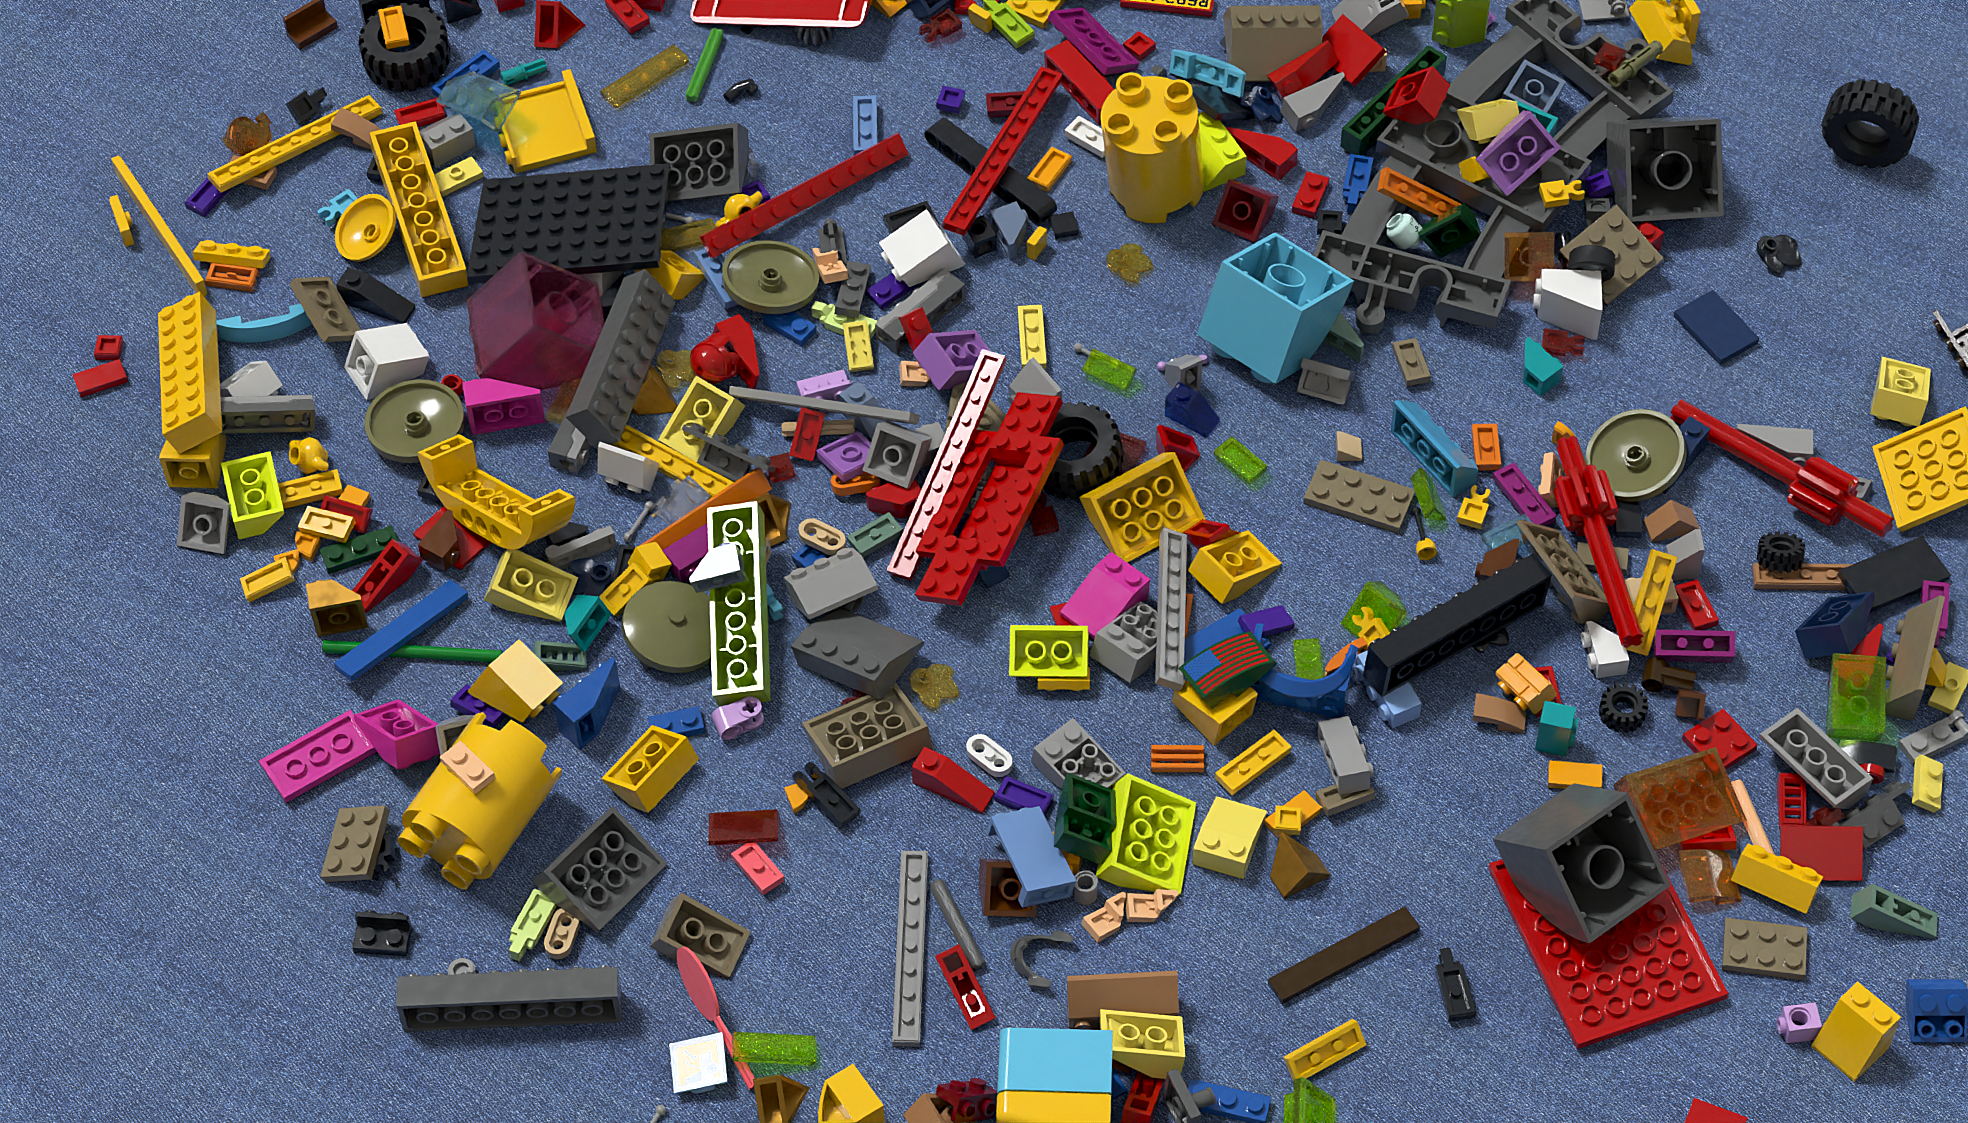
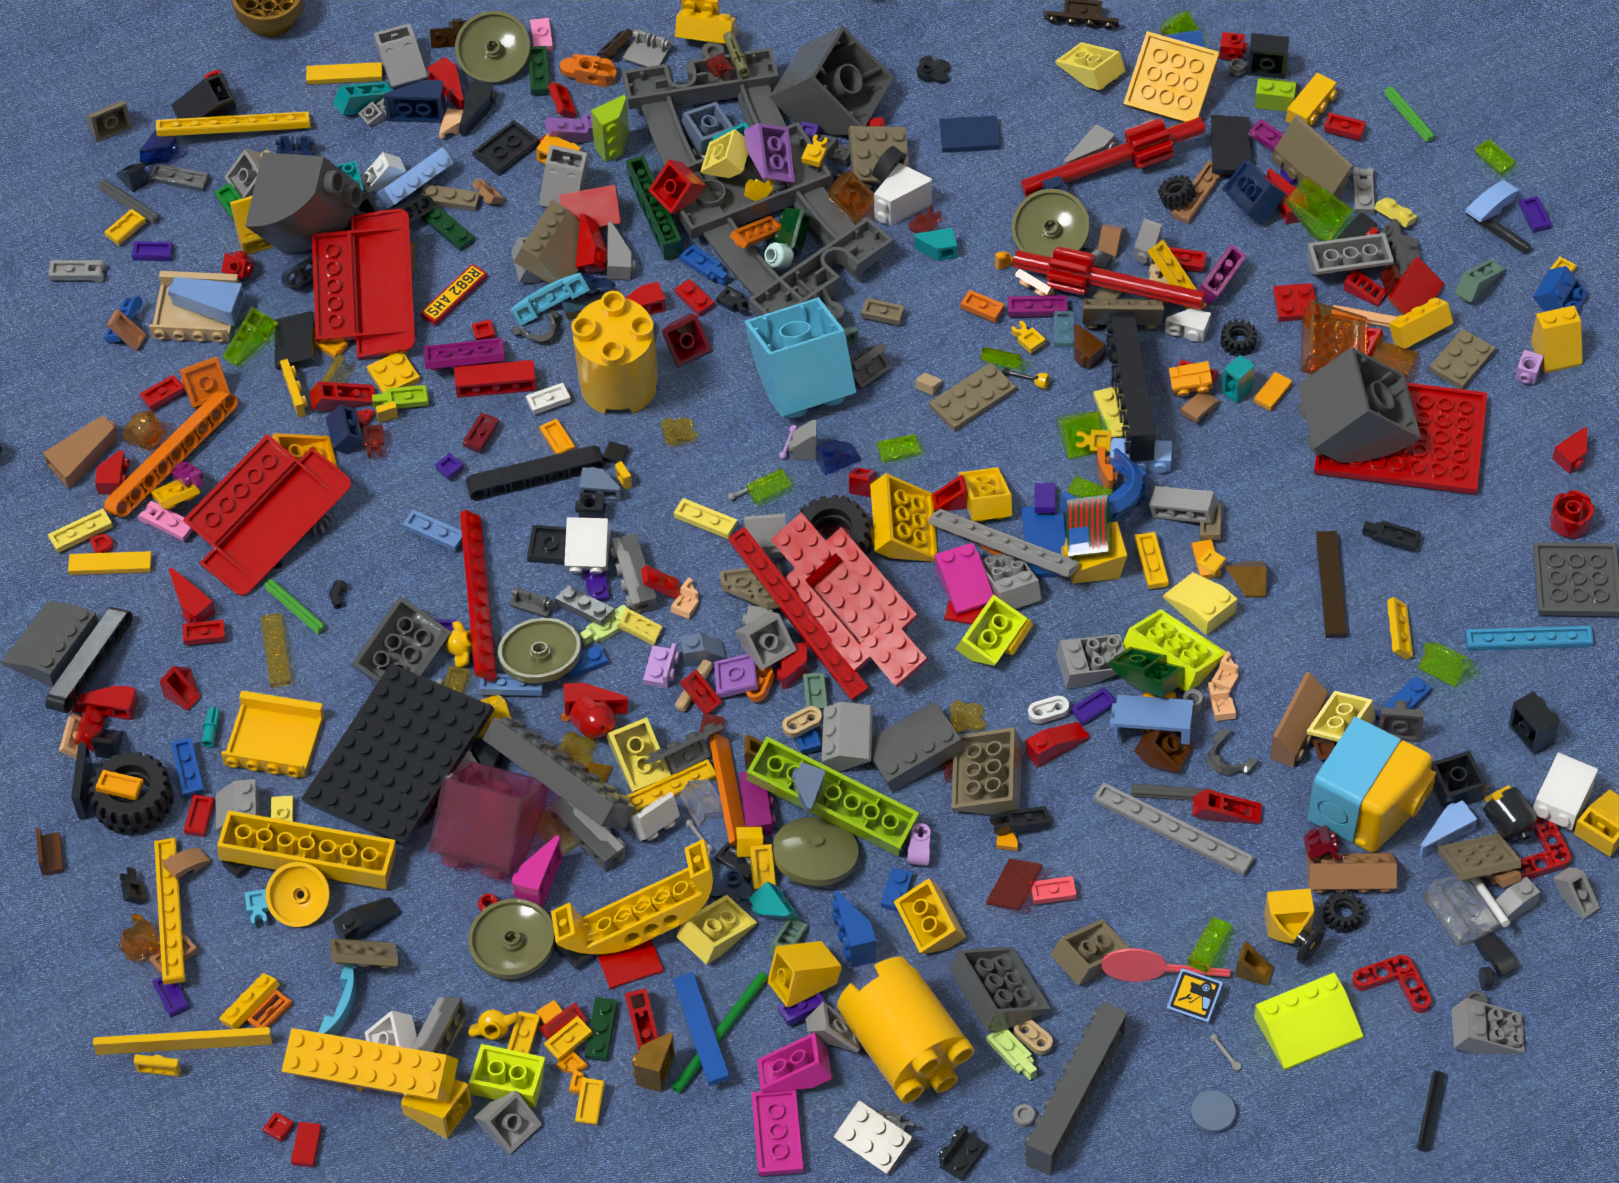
camera: 60 degrees left, 0 degrees up
white slope [344,323,429,400] -> none
reddish brown slope [418,509,460,572] -> none
clear light blue slope [436,71,521,133] -> none
light nougat plate [440,741,496,794] -> none
light grey tile [729,386,920,425] -> none
light nougat slope [812,248,848,284] -> none
medium lavender slope [913,330,991,390] -> none
red plate [942,66,1062,236] -> none
orange tile [1151,745,1204,772] -> none
dark azure slope [1390,400,1478,498] -> none
dark brown piece [1641,658,1696,692] -> none
reddish brown panel [1675,689,1706,720] -> none

